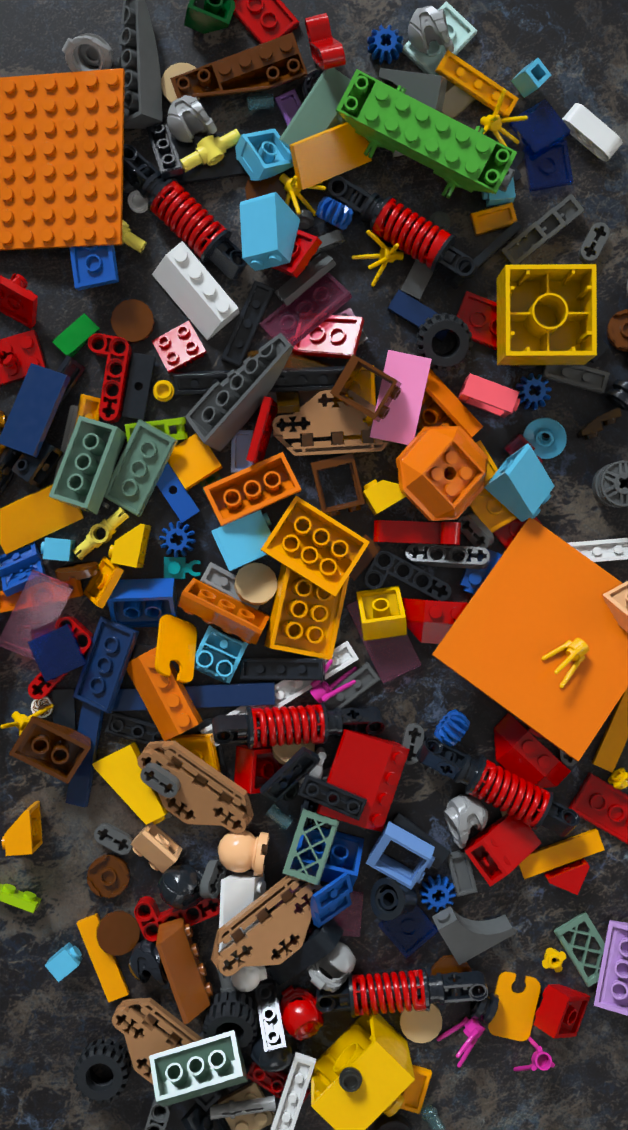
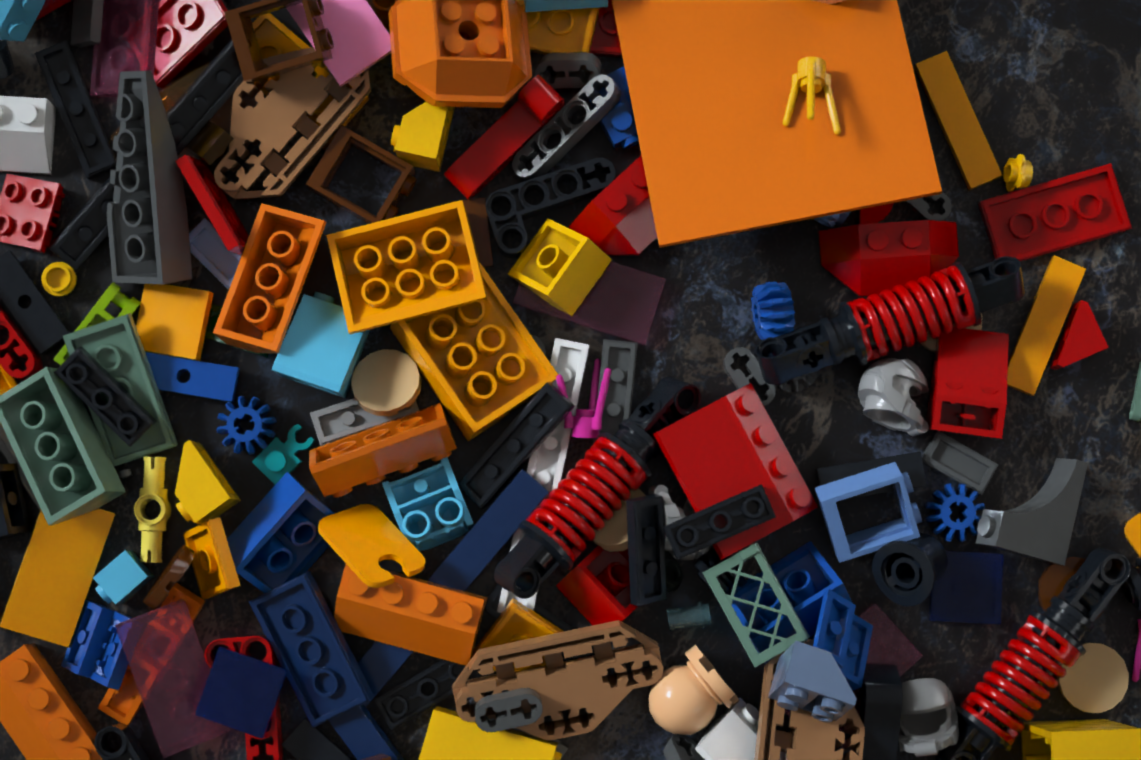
camera: 45 degrees left, 5 degrees down
none -> black tile [54,346,157,447]
none -> sand blue slope [768,641,857,722]

